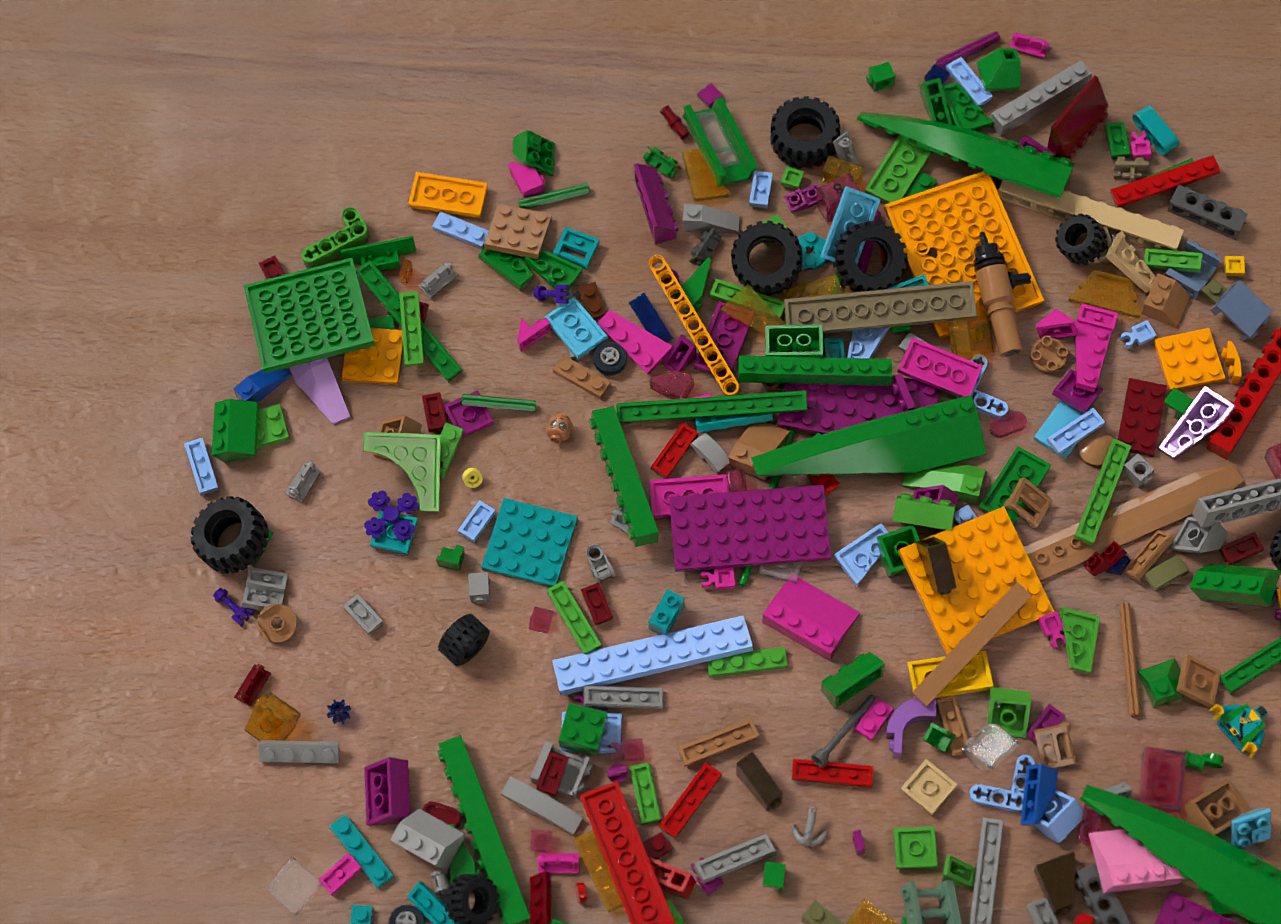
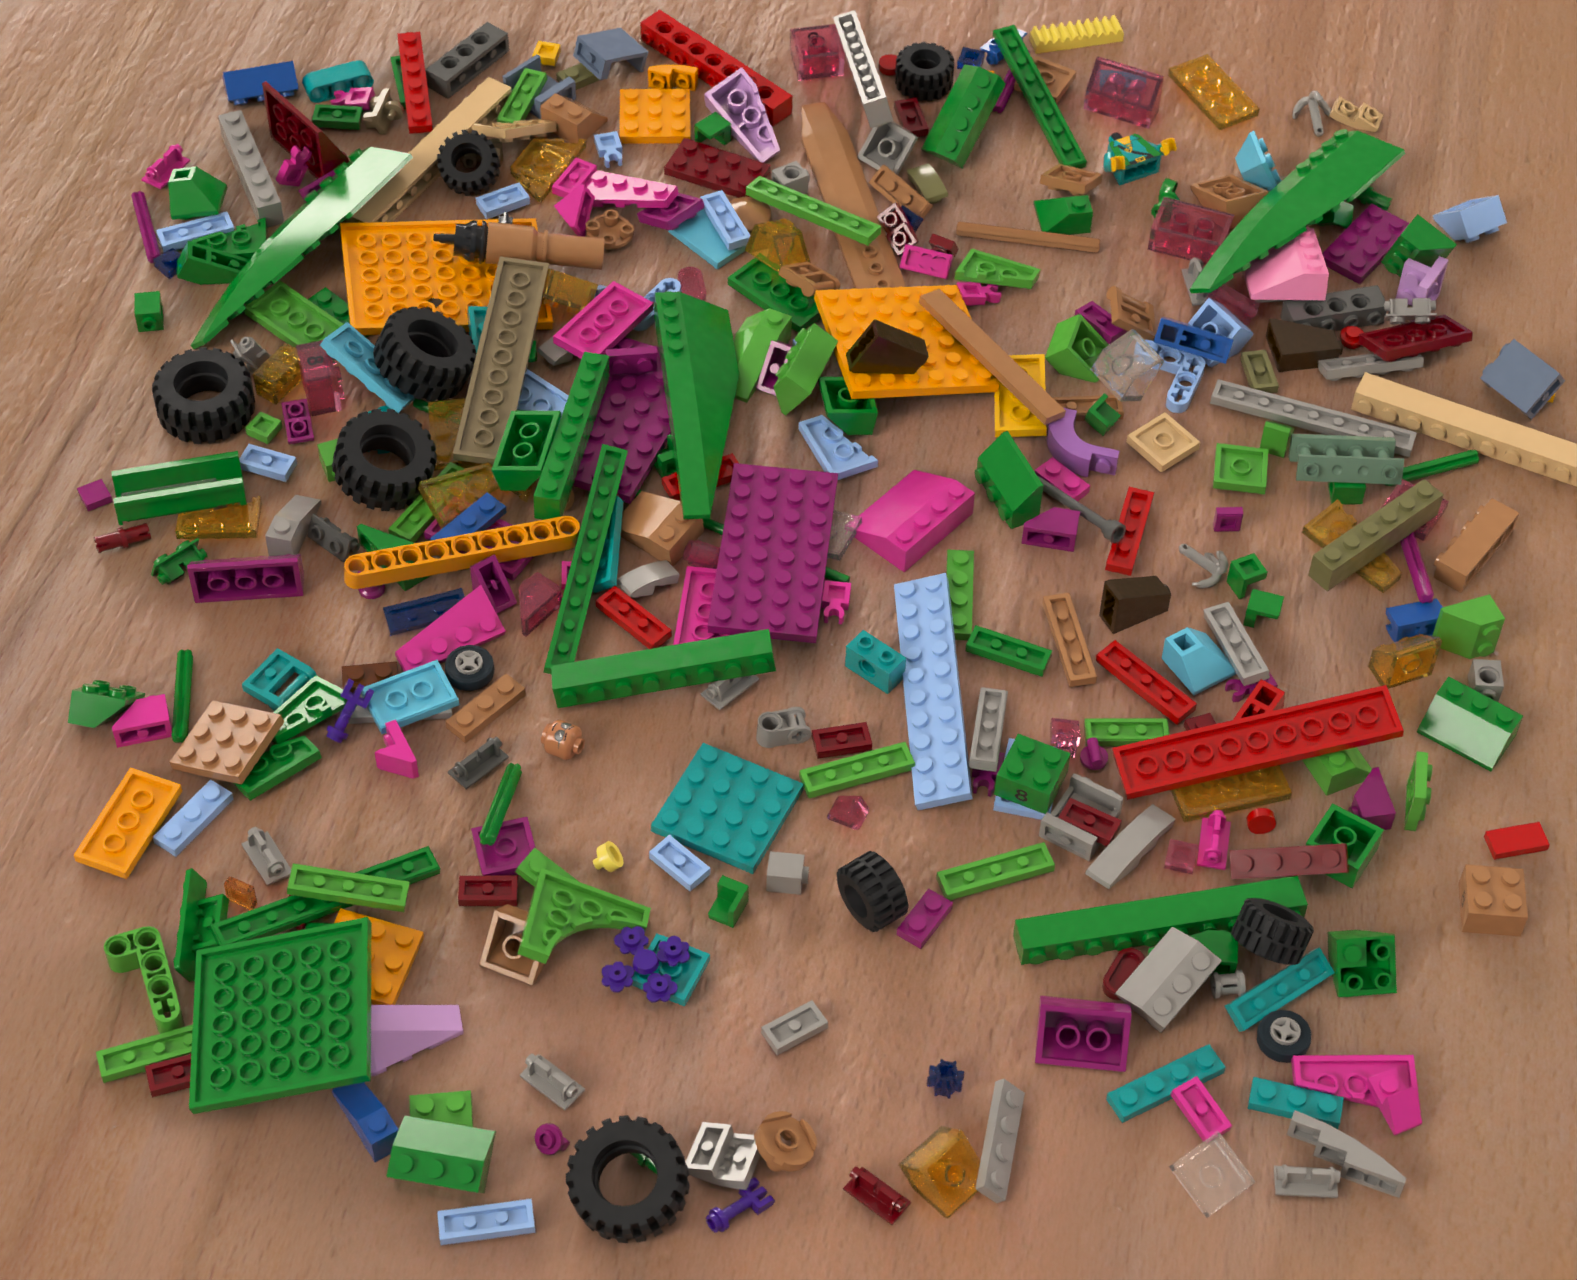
camera: 85 degrees left, 15 degrees down
none -> bright green plate [96,1025,193,1083]
none -> blue slope [222,61,299,106]
none -> dark pink plate [275,146,312,187]
none -> blue plate [430,492,507,552]
none -> dark grey hinge [448,737,509,790]
none -> light blue plate [476,182,530,219]
none -> magenta plate [535,1123,570,1155]
none -> clear yellow slope [745,218,811,272]
none -> magenta plate [897,888,953,949]
none -> dark pink plate [899,244,954,280]
none -> dark red tile [929,233,959,257]
none -> bright green plate [936,842,1055,900]
none -> green plate [965,625,1052,677]
none -> magenta slope [1021,507,1080,552]
none -> medium azure slope [1161,627,1236,695]
none -> green panel [1226,553,1268,599]
none -> olive plate [1240,349,1279,393]

